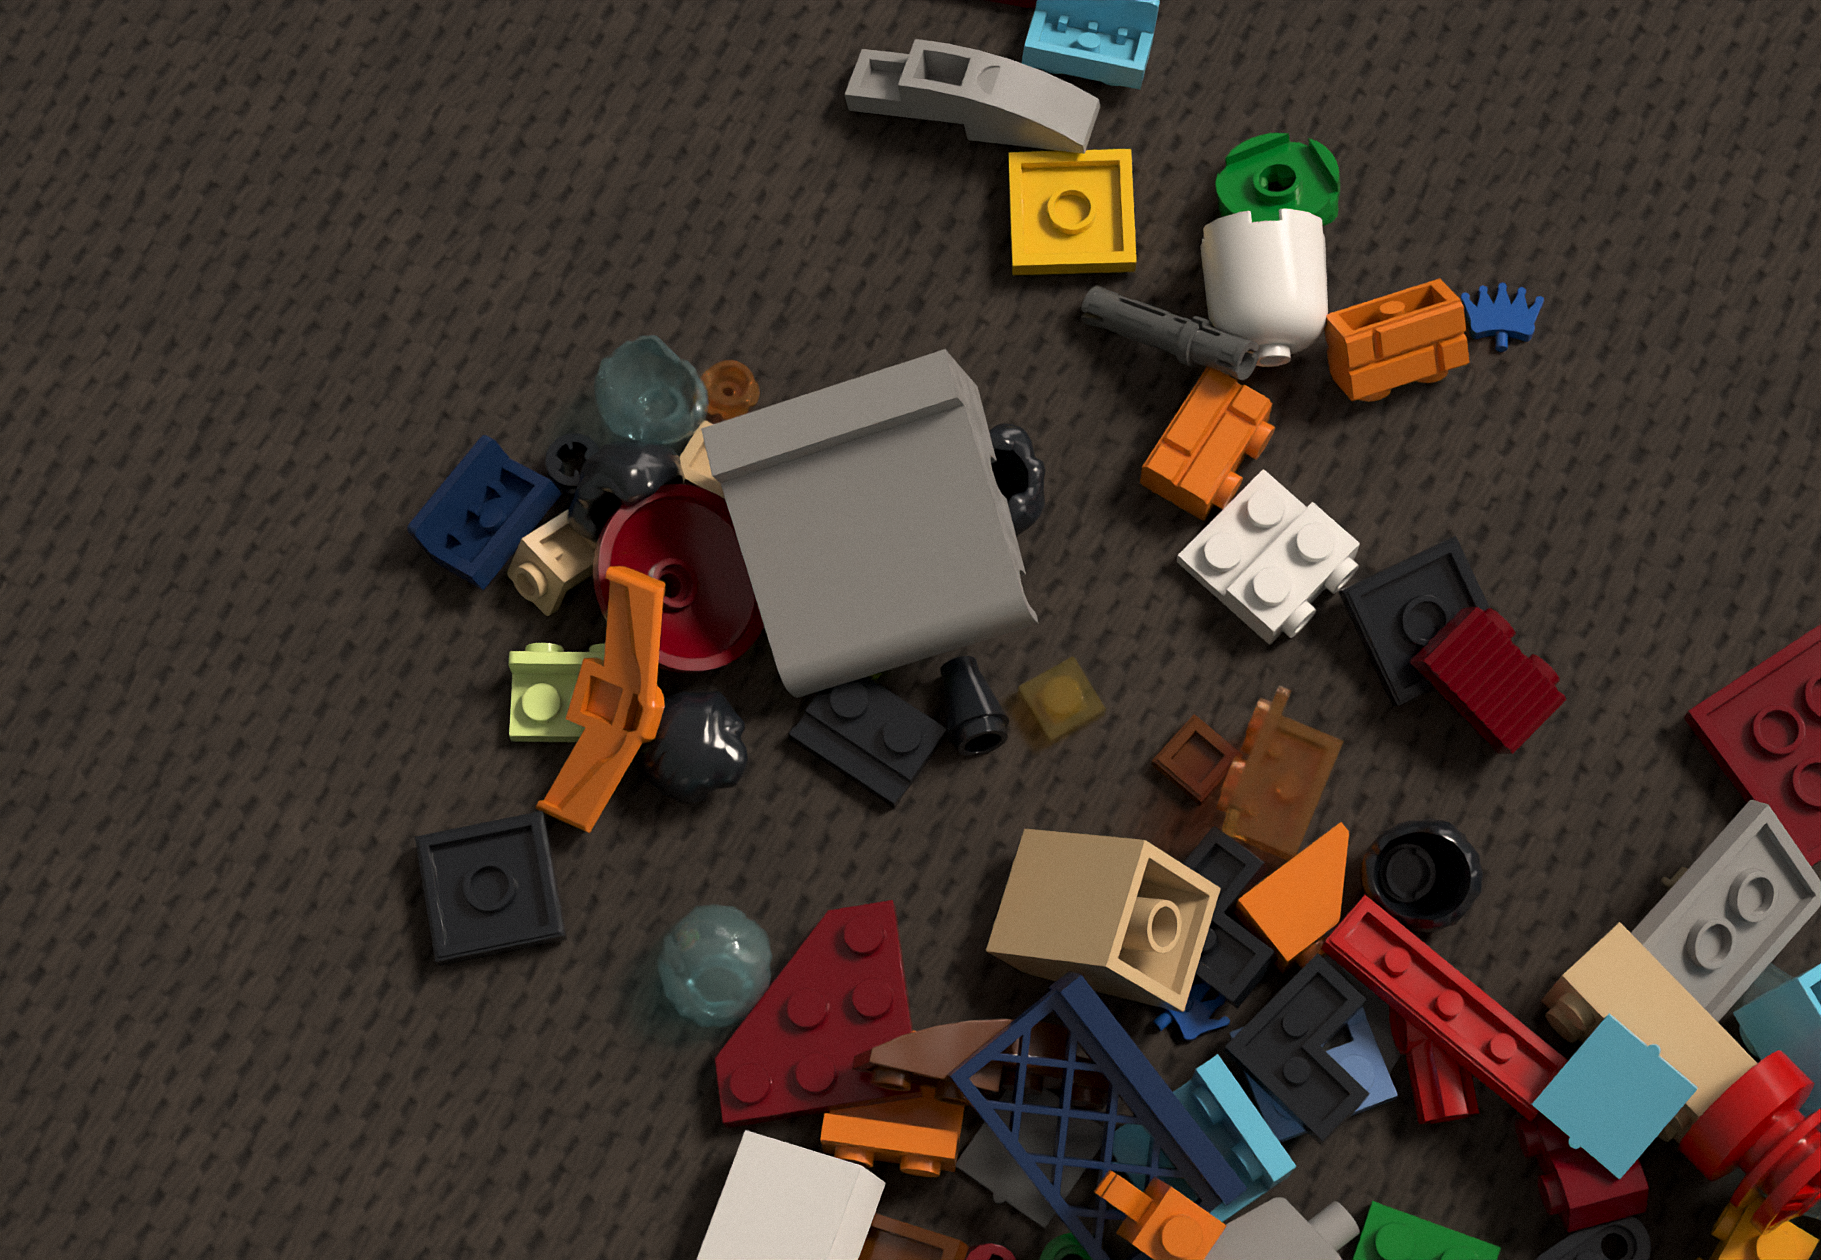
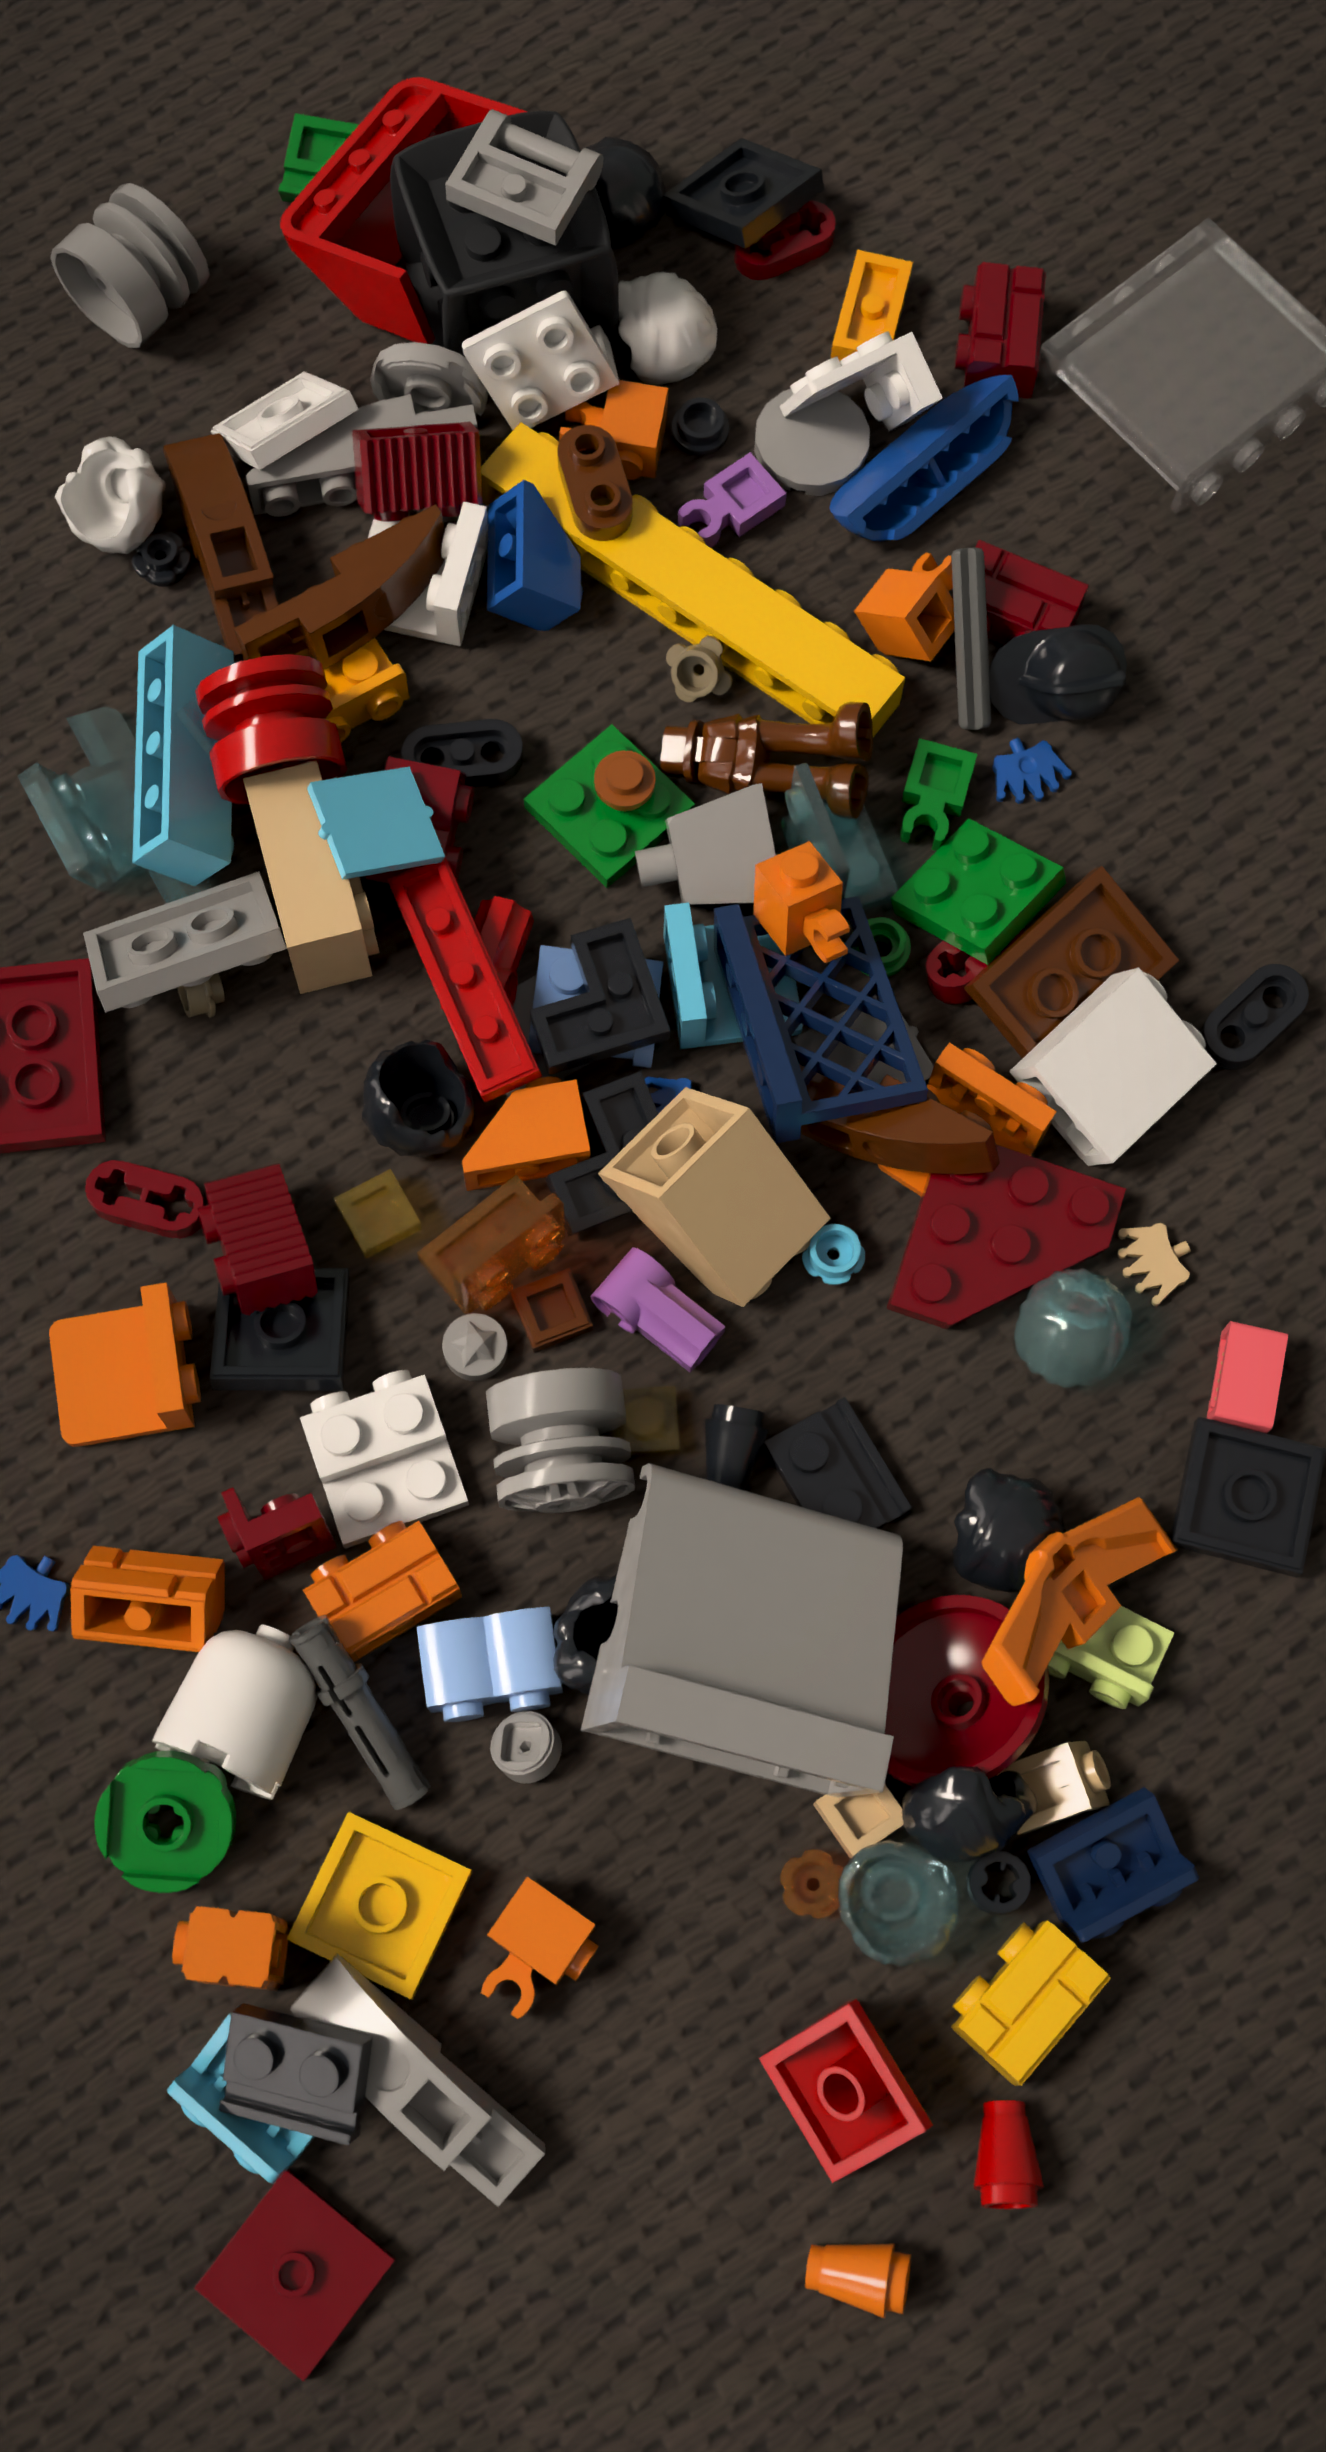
camera: 160 degrees left, 0 degrees up
none -> orange bracket [49,1282,201,1447]
none -> dark red beam [85,1160,206,1239]
none -> orange brick [172,1906,291,1991]
none -> dark red bracket [217,1487,337,1580]
none -> black plate [219,2003,373,2146]
none -> clear yellow plate [334,1169,422,1259]
none -> light blue brick [417,1607,563,1722]
none -> light grey tile [442,1313,508,1381]
none -> orange brick [481,1876,599,2019]
none -> light grey wheel [486,1368,635,1513]
none -> light grey tile [490,1711,562,1783]
none -> medium lavender piece [590,1247,726,1373]
none -> red slope [759,1998,933,2183]
none -> medium azure plate [802,1224,865,1285]
none -> orange cone [805,2244,911,2319]
none -> yellow brick [951,1920,1111,2086]
none -> red cone [973,2100,1044,2209]
none -> tan piece [1118,1223,1191,1306]
none -> coral piece [1207,1321,1288,1434]

